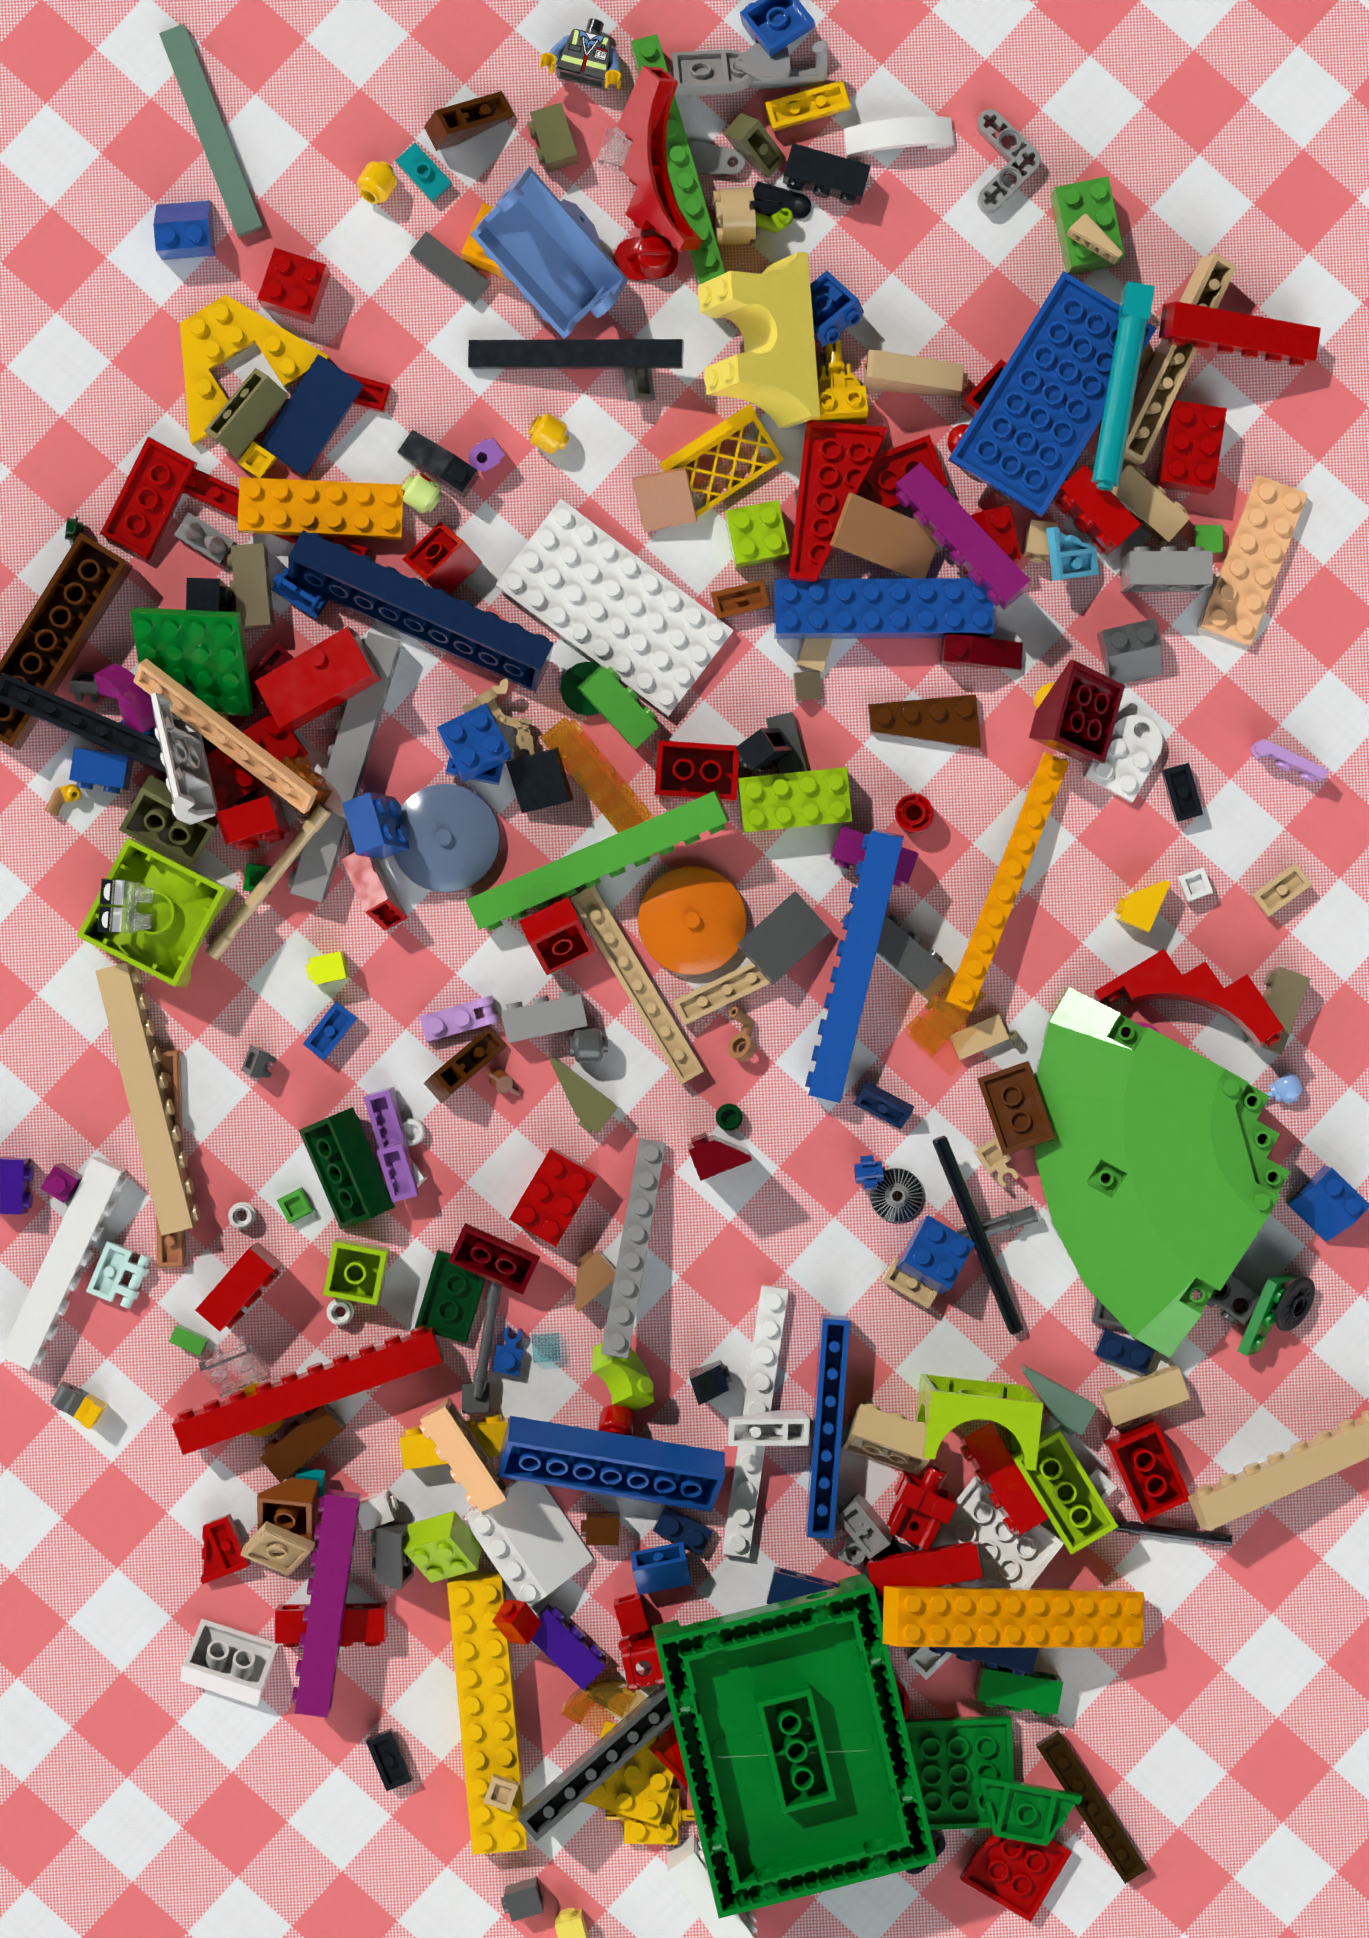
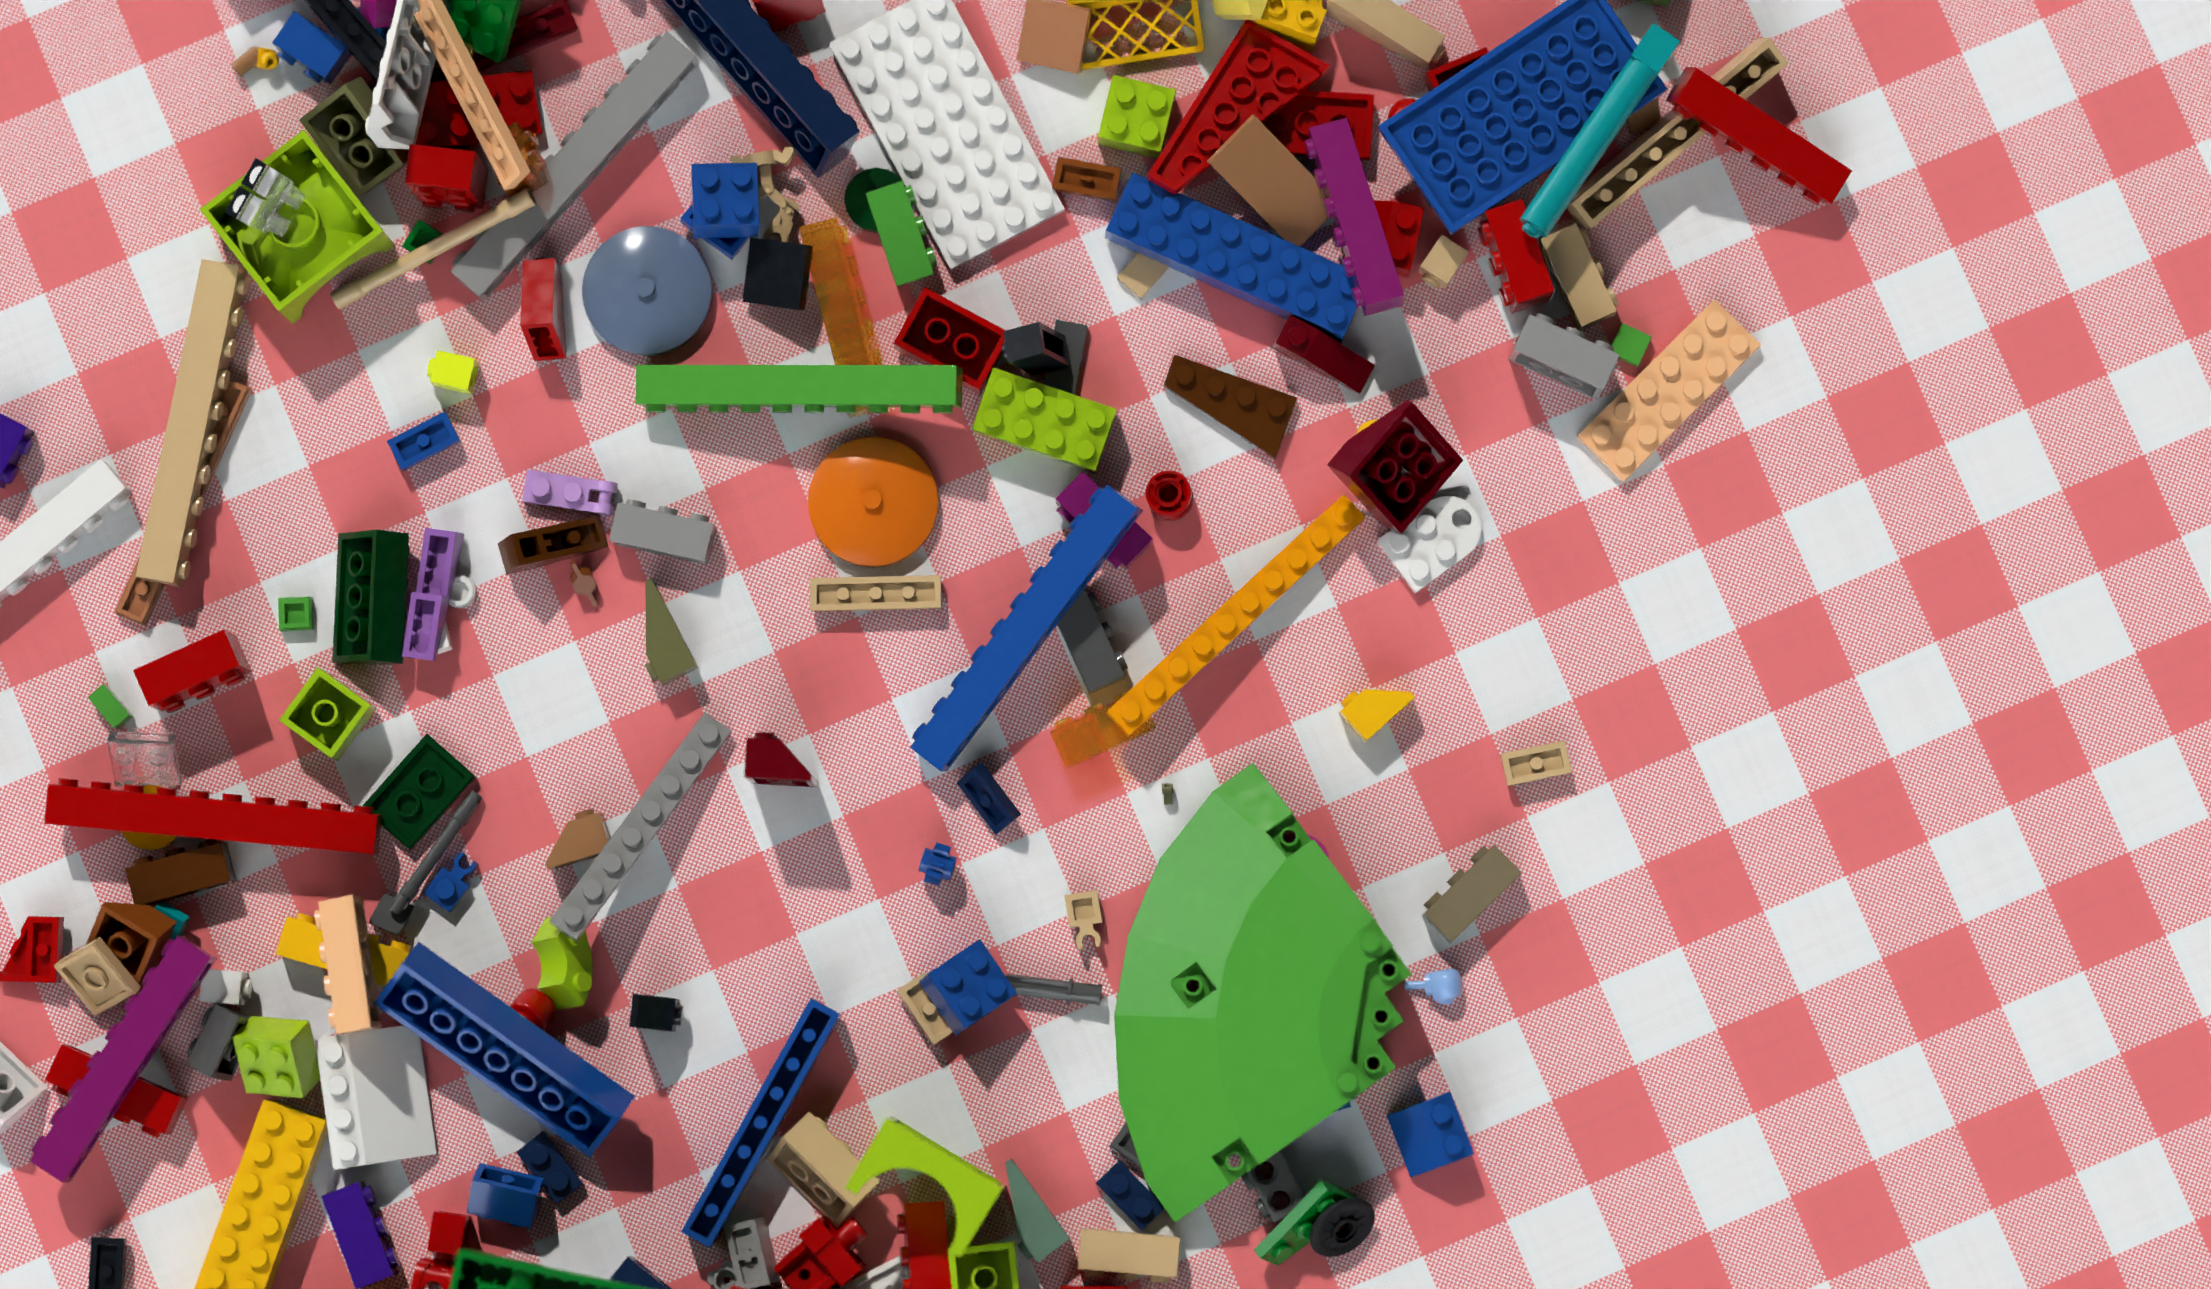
camera: 25 degrees right, 5 degrees down
magenta brick [40,1163,83,1203] -> none
light aqua plate [86,1241,151,1309] -> none
white plate [228,1202,256,1229] -> none
dark grey tile [241,1045,277,1079] -> none
red brick [254,626,382,733] -> none
white plate [327,1298,354,1325] -> none
blue brick [342,792,410,859] -> none
dark red slope [448,1223,540,1295] -> none
red brick [492,1599,541,1645] -> none
red brick [509,1146,598,1247] -> none
red brick [519,897,595,975] -> none
clear light blue plate [532,1332,561,1363] -> none
dark grey head [569,1027,608,1063] -> none
tan plate [570,886,704,1085] -> none
reddish brown brick [581,1512,620,1546] -> none
dark green plate [716,1103,743,1131] -> none
white plate [722,1285,788,1558] -> none
white slope [727,1410,810,1446] -> none
medium nougat plate [728,1007,757,1062] -> none
dark grey tile [736,891,831,985] -> none
dark tan slope [793,672,822,702] -> none
dish [869,1168,923,1222] -> none
black axle [933,1136,1023,1334] -> none
tan tile [948,1014,1010,1060] -> none
reddish brown plate [977,1061,1056,1156] -> none
medium azure wing [1046,527,1099,581] -> none
red arch [1094,949,1284,1048] -> none
dark grey slope [1097,618,1162,684] -> none
red brick [1155,400,1227,495] -> none
black plate [1161,763,1204,823] -> none
white plate [1177,867,1213,902] -> none
lavender plate [1250,739,1329,783] -> none

